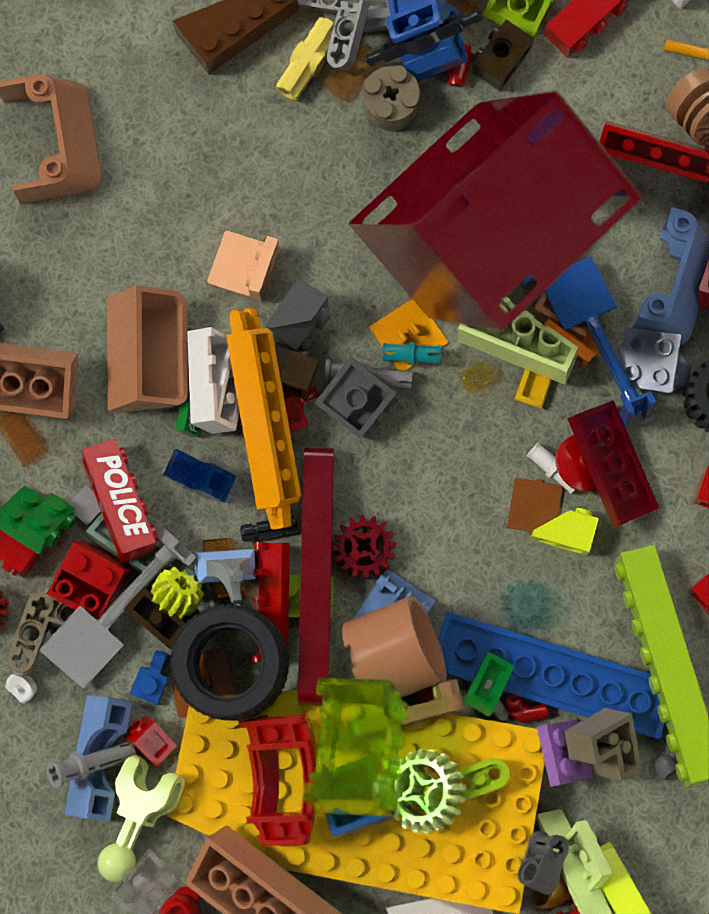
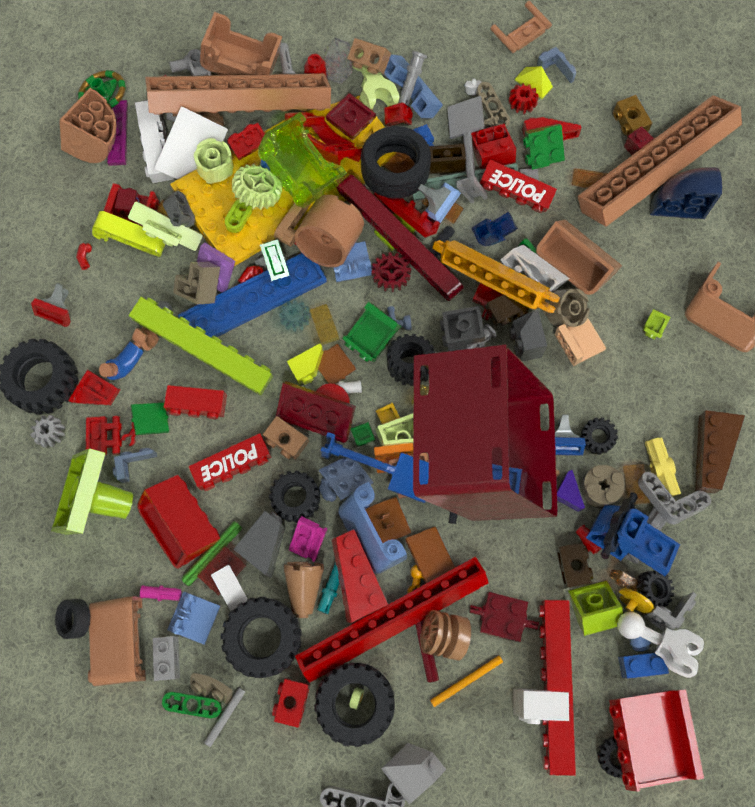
camera: 135 degrees right, 5 degrees down
neon yellow gear [151,567,204,619] -> none
none -> yellowish green brick [194,138,233,184]
none -> red bracket [227,122,269,161]
none -> medium nougat brick [263,416,309,460]
none -> clear yellow slope [309,304,339,345]
none -> dark red plate [326,93,376,140]
none -> green panel [342,302,401,362]
none -> medium nougat brick [347,38,391,75]
none -> green tile [351,422,375,447]
none -> dark orange piece [365,497,411,543]
none -> sand blue piece [387,306,412,330]
none -> black tyre [387,334,435,386]
none -> dark orange piece [405,526,455,584]
none -> light orange arm [407,564,423,594]
none -> dark red plate [469,592,539,643]
none -> dark tan brick [543,289,590,327]
none -> blue piece [555,414,586,456]
none -> dark purple slope [557,470,585,512]
none -> black tyre [580,417,618,455]
none -> lime bracket [643,309,671,340]

